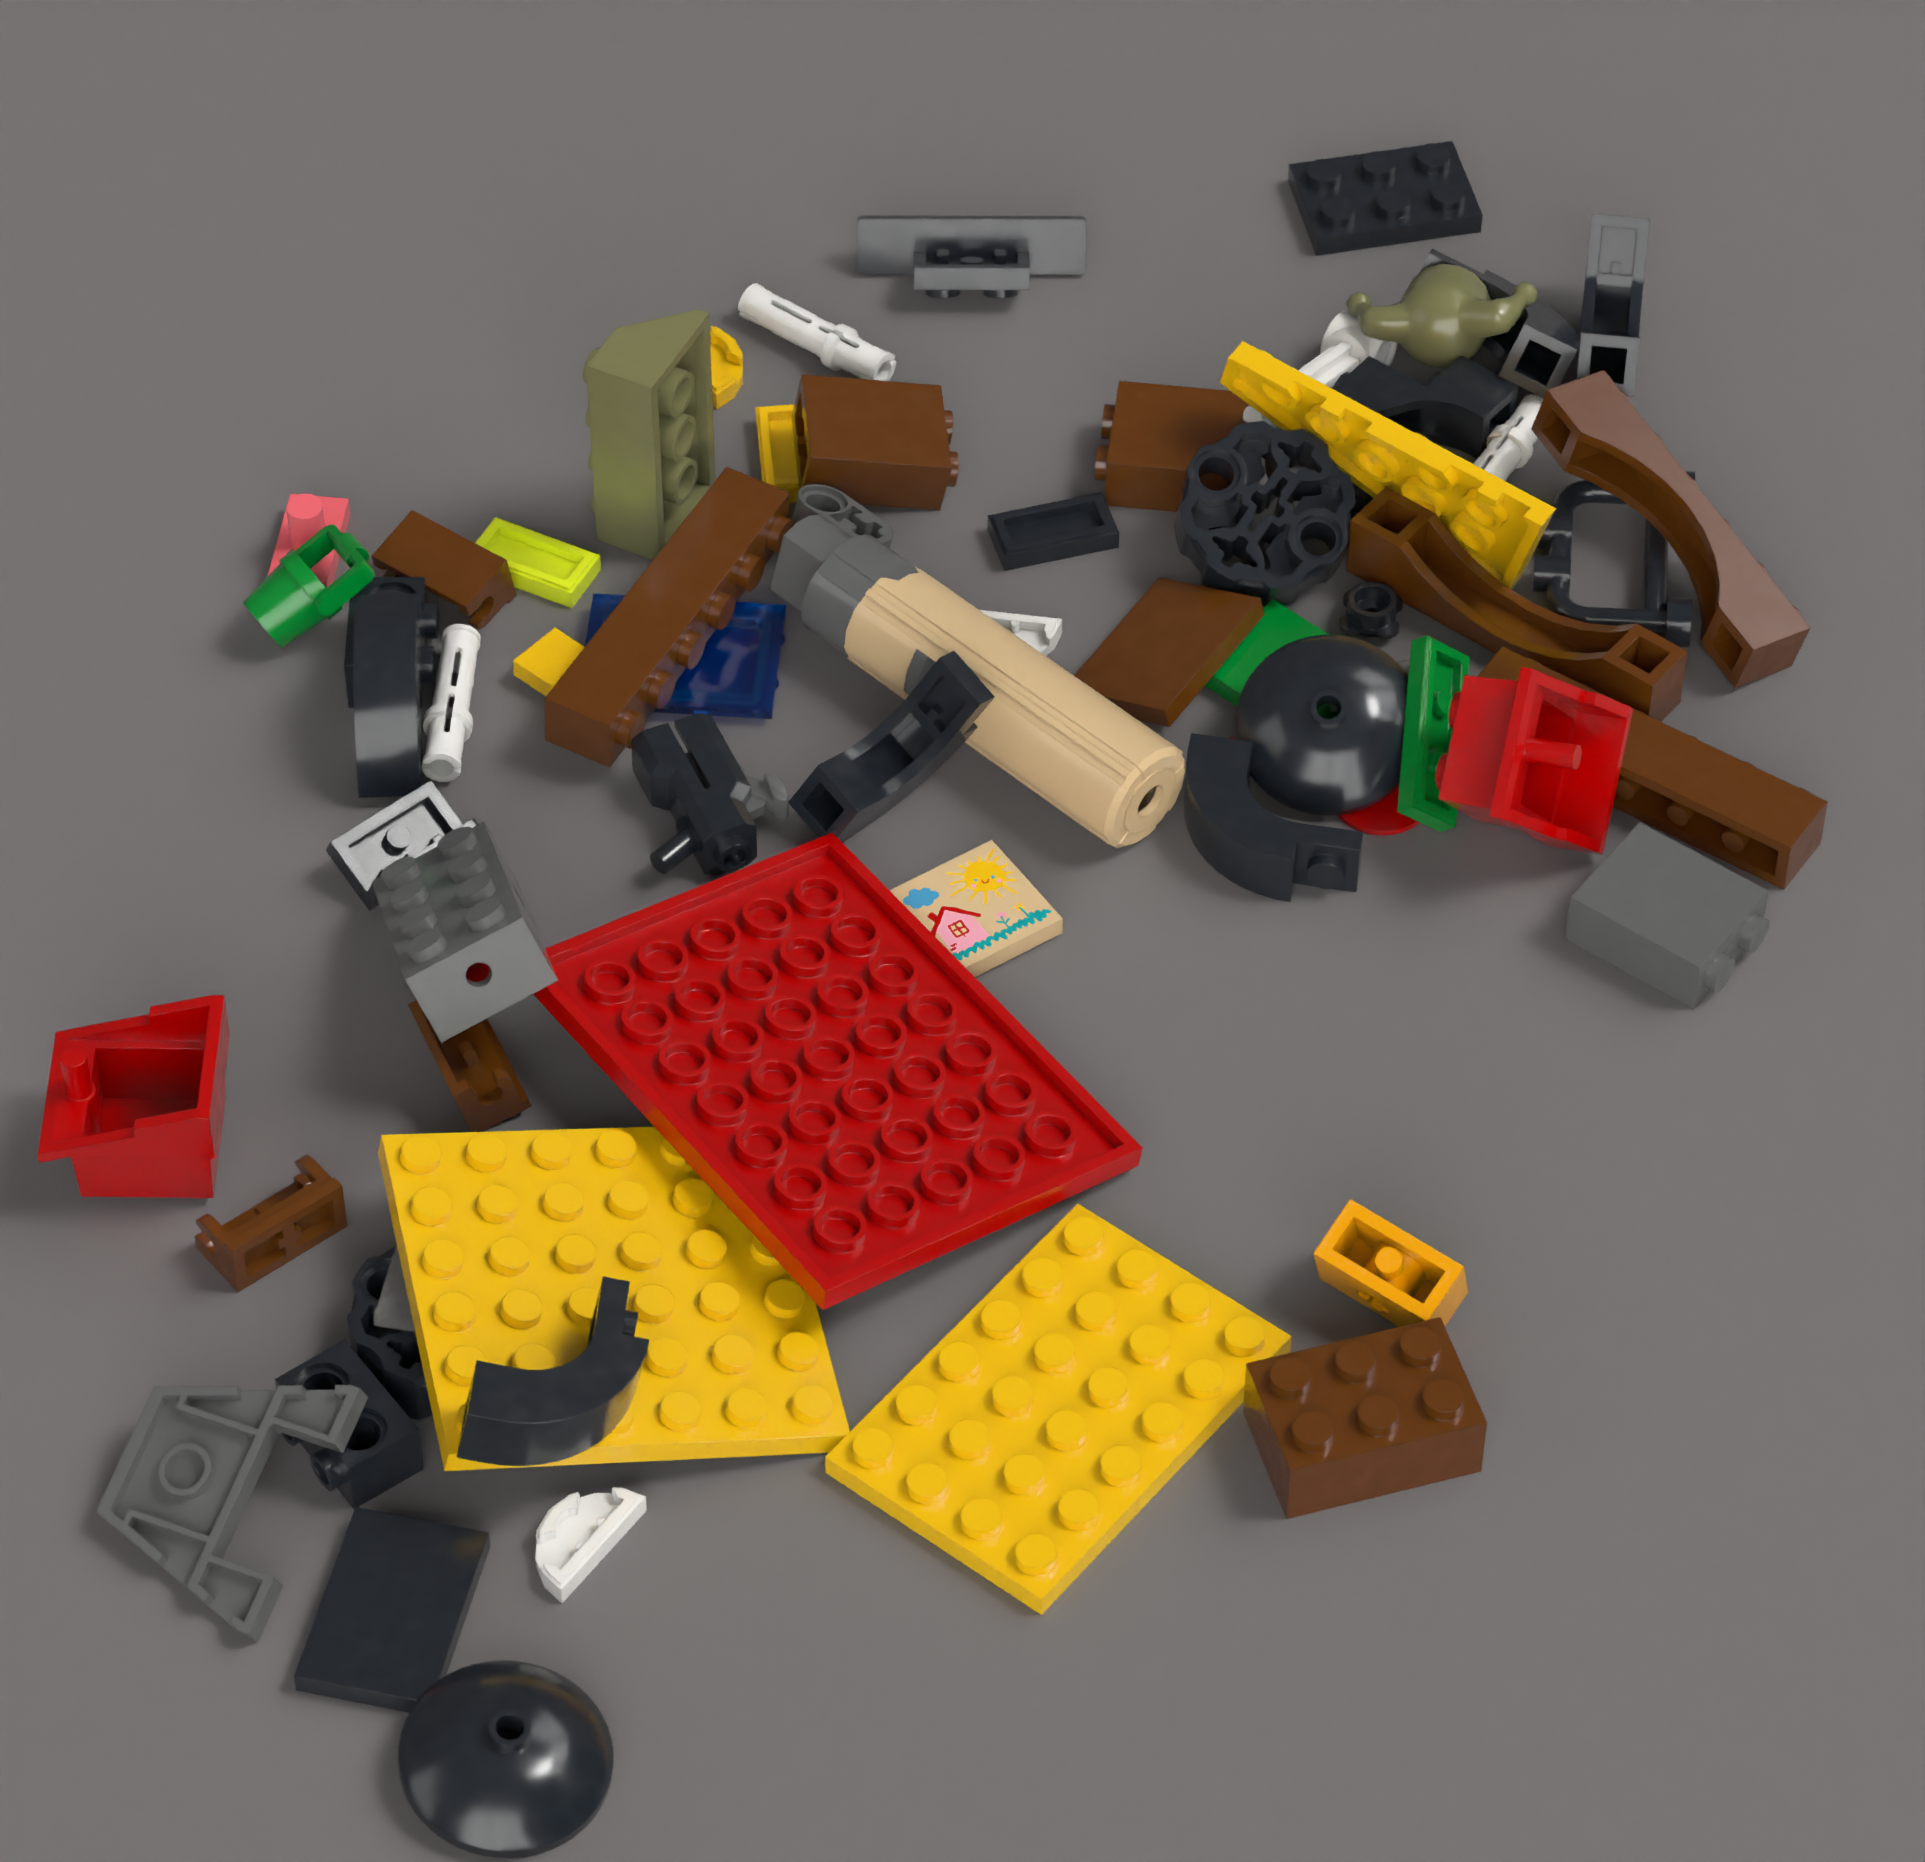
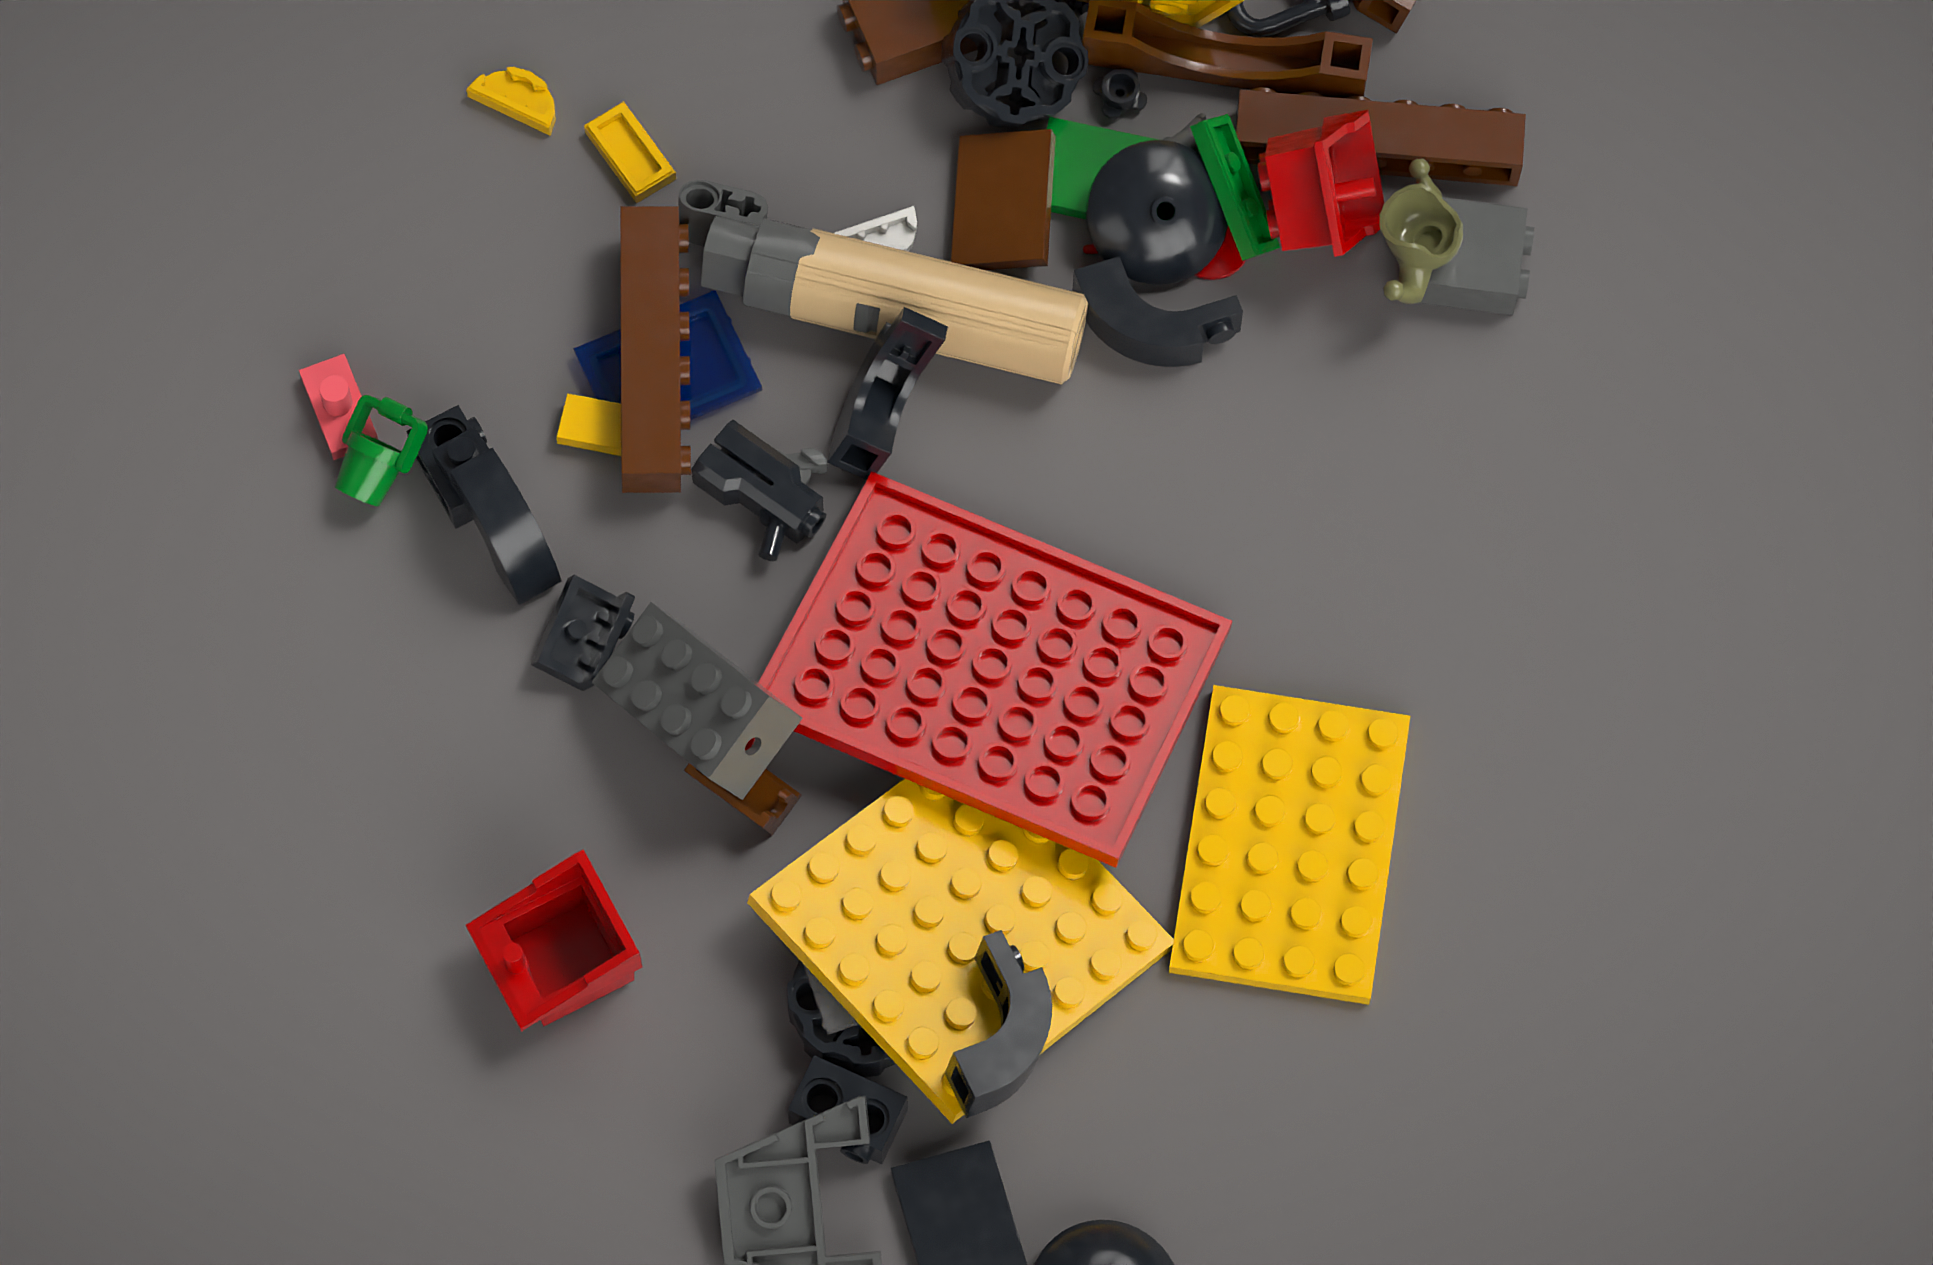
camera: 30 degrees left, 20 degrees up
reddish brown hinge [195,1155,347,1293] -> none
reddish brown hinge [371,510,516,629] -> none
white pin [422,624,481,782] -> none
neon yellow tile [475,517,601,608] -> none
white tile [535,1487,647,1603] -> none
olive slope [582,309,716,560] -> none
white pin [738,283,896,381] -> none
reddish brown brick [791,374,959,510] -> none
tan tile [890,840,1063,977] -> none
black tile [987,492,1119,571] -> none
reddish brown brick [1243,1317,1487,1519] -> none
light orange brick [1313,1199,1468,1327] -> none
none -> olive piece [1380,159,1463,305]

